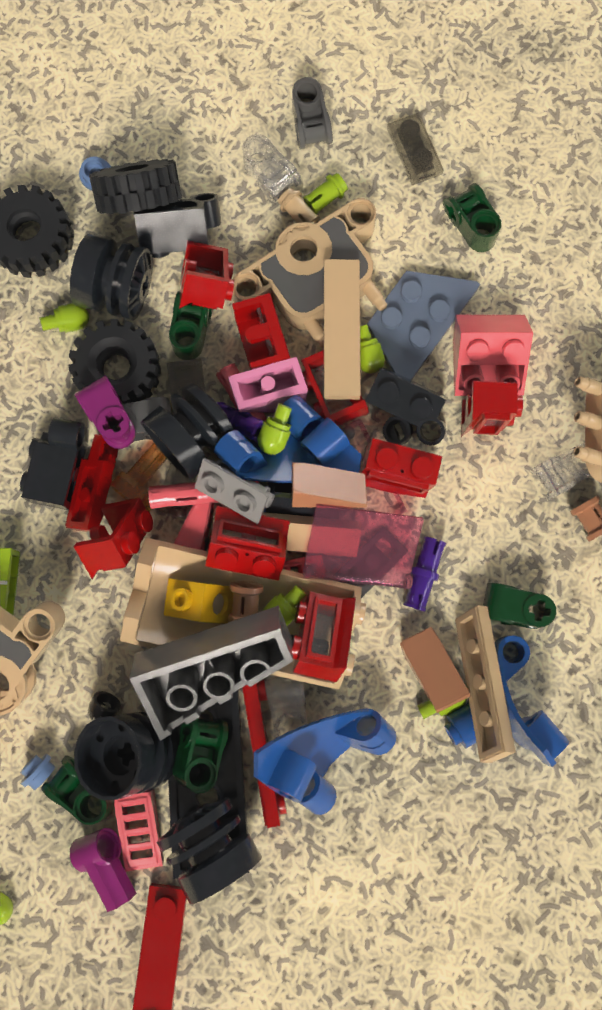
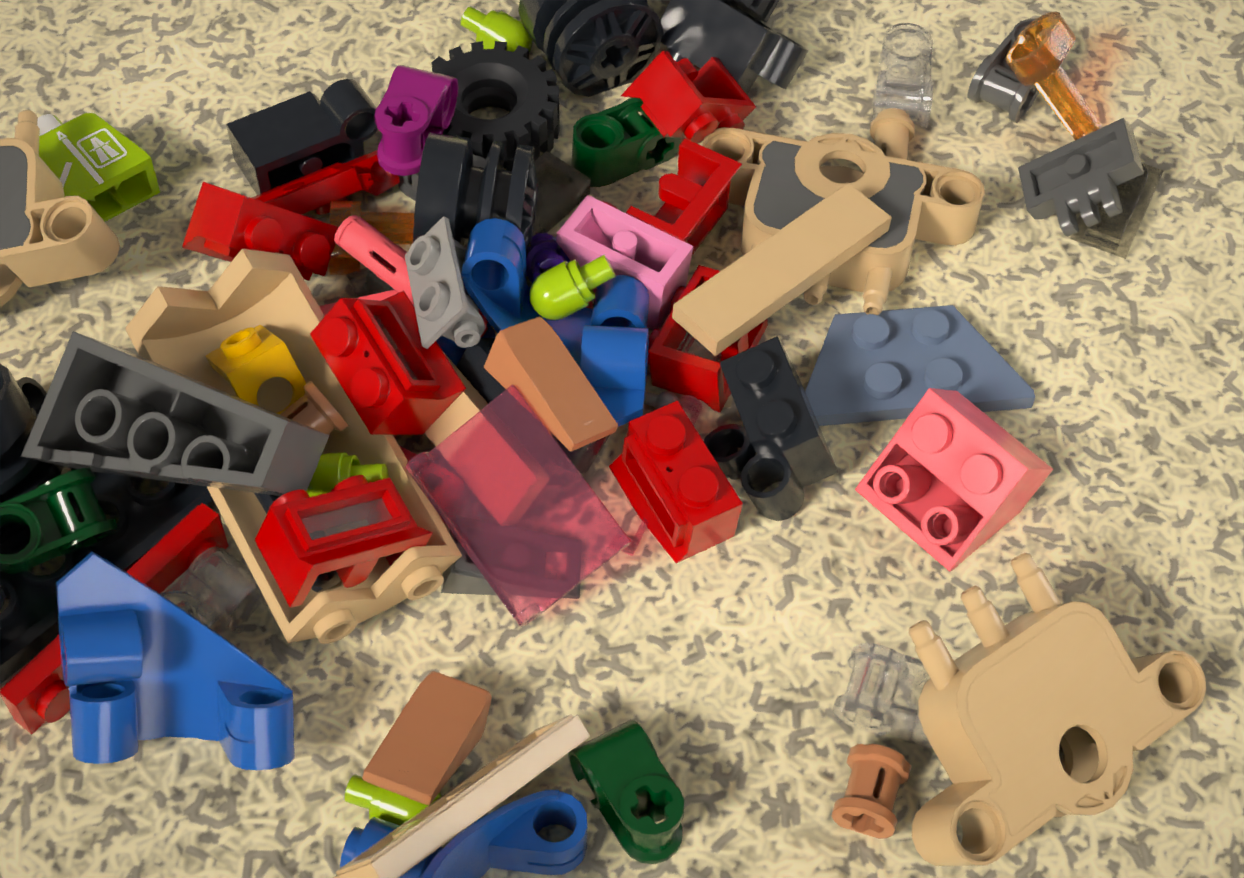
camera: 45 degrees right, 25 degrees down
lime pin [303,173,348,214] -> none
lime cylinder [360,324,385,374] -> none
dark purple pin [403,536,446,612] -> none
dark green piece [443,183,502,252] -> none
red window [461,381,523,437] -> none
none -> clear orange piece [1005,11,1101,140]
none -> dark grey hinge [1018,118,1144,237]

